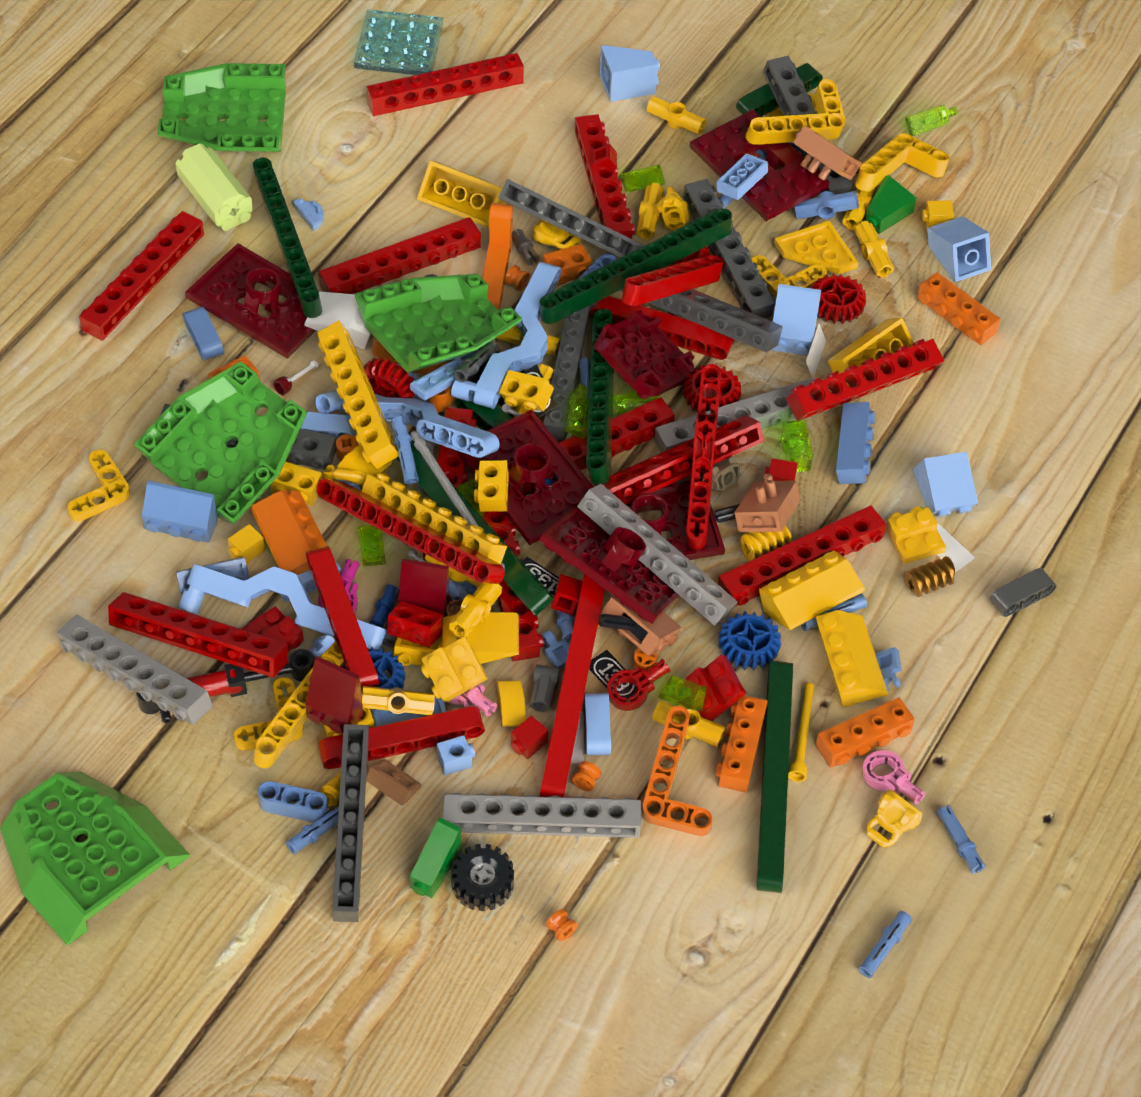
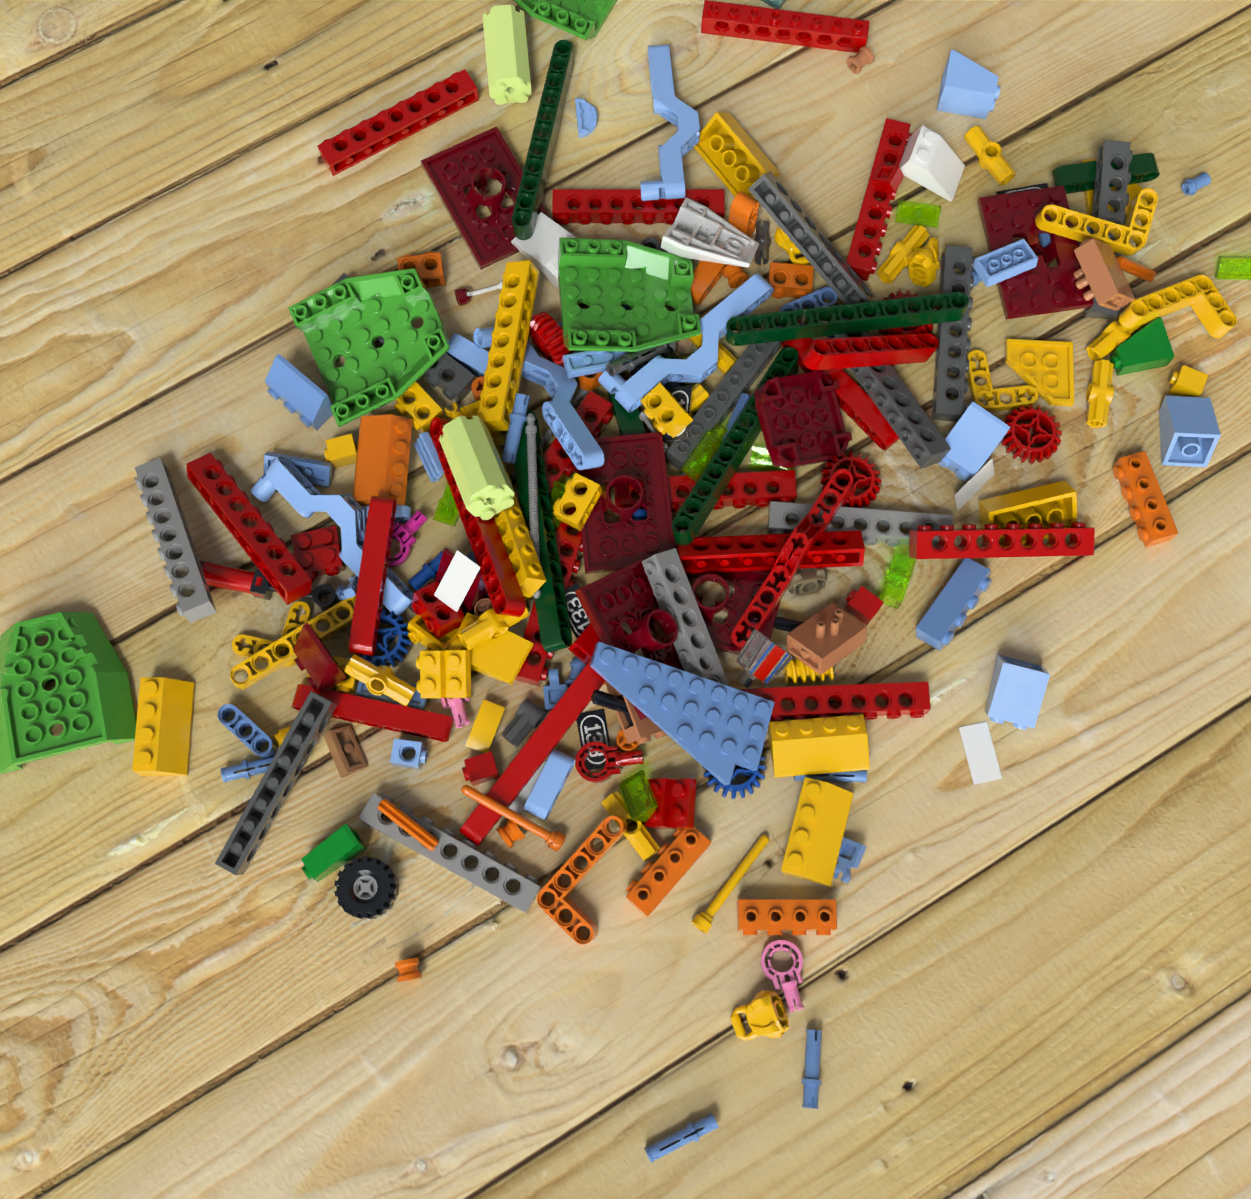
camera: 30 degrees right, 20 degrees up
yellow beam [68,450,130,521] -> none
medium blue beam [183,307,224,361] -> none
dark green beam [756,661,793,893] -> none
medium blue piece [795,191,859,219] -> none
yellow plate [885,506,946,564] -> none
pearl gold piece [903,556,955,597] -> none
dark grey beam [990,568,1057,617] -> none
none -> yellow slope [132,677,195,776]
none -> orange axle [377,798,439,851]
none -> light blue tile [414,432,444,483]
none -> white sticker [434,550,481,612]
none -> yellowish green brick [439,416,515,520]
none -> orange piece [461,785,566,852]
none -> medium blue wing [590,642,774,785]
none -> light blue beam [640,44,700,201]
none -> white wedge [661,197,759,268]
none -> clear torso [737,629,794,688]
none -> nougat bush [846,46,874,74]
none -> white slope [899,125,965,202]
none -> orange axle [1117,256,1156,282]
none -> medium blue pin [1181,172,1211,195]

